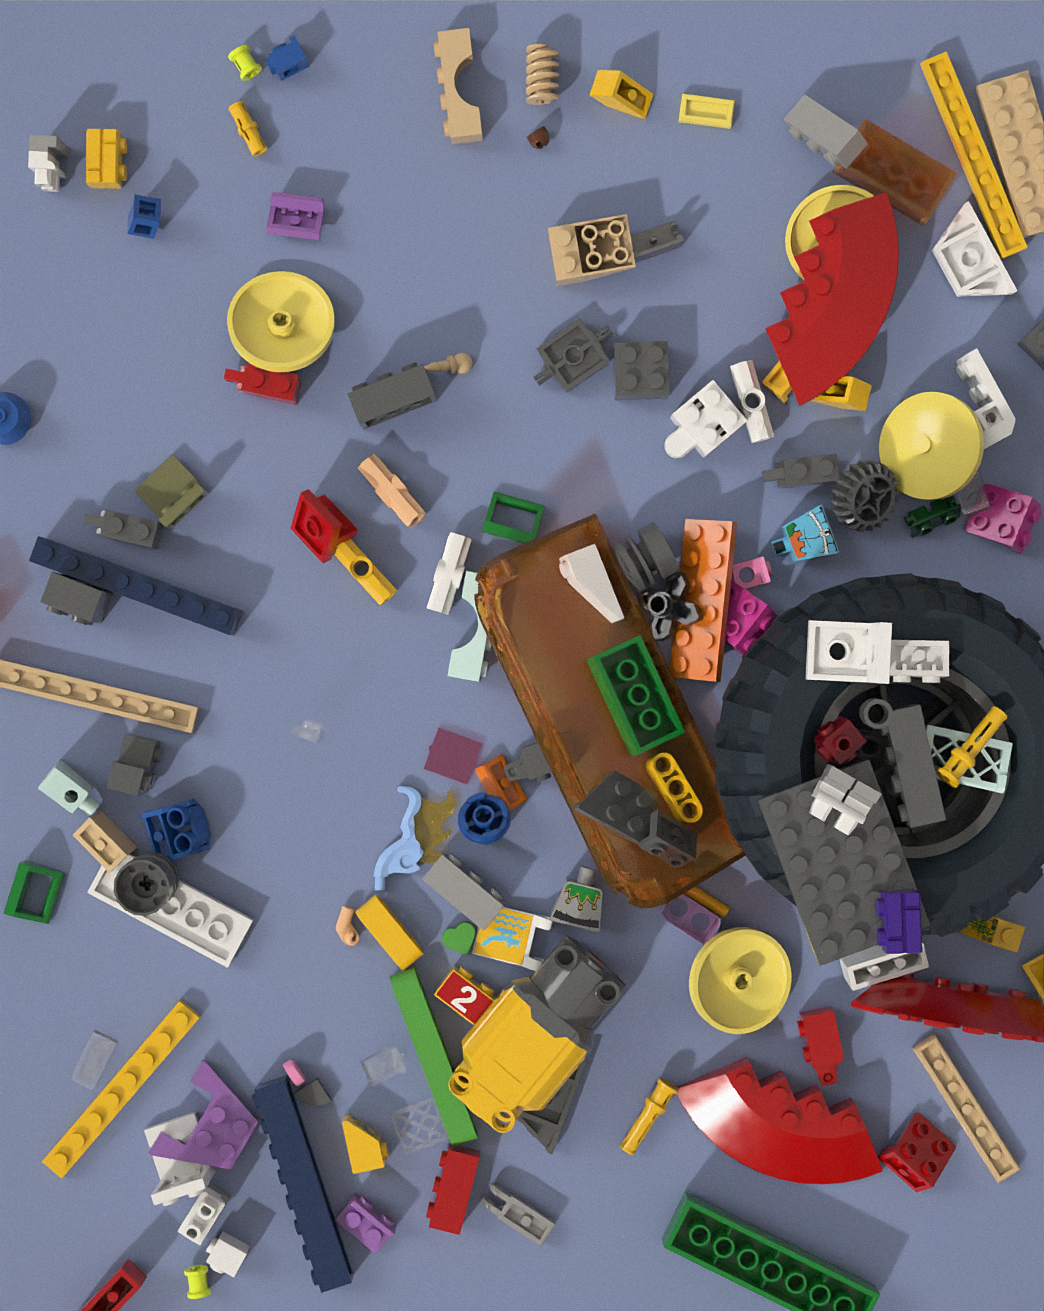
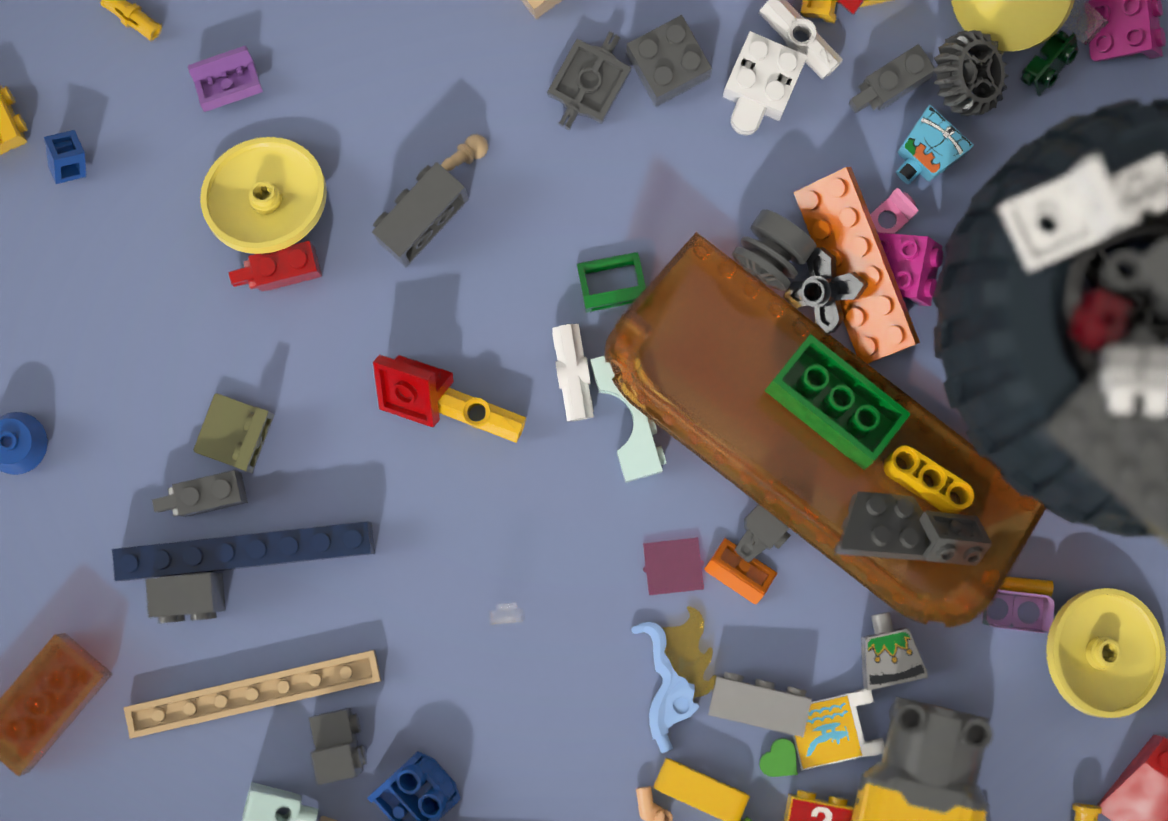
camera: 25 degrees left, 5 degrees down
light nougat piece [358,454,426,528] -> none
blue cone [458,793,511,845] -> none
white slope [559,544,624,623] -> none

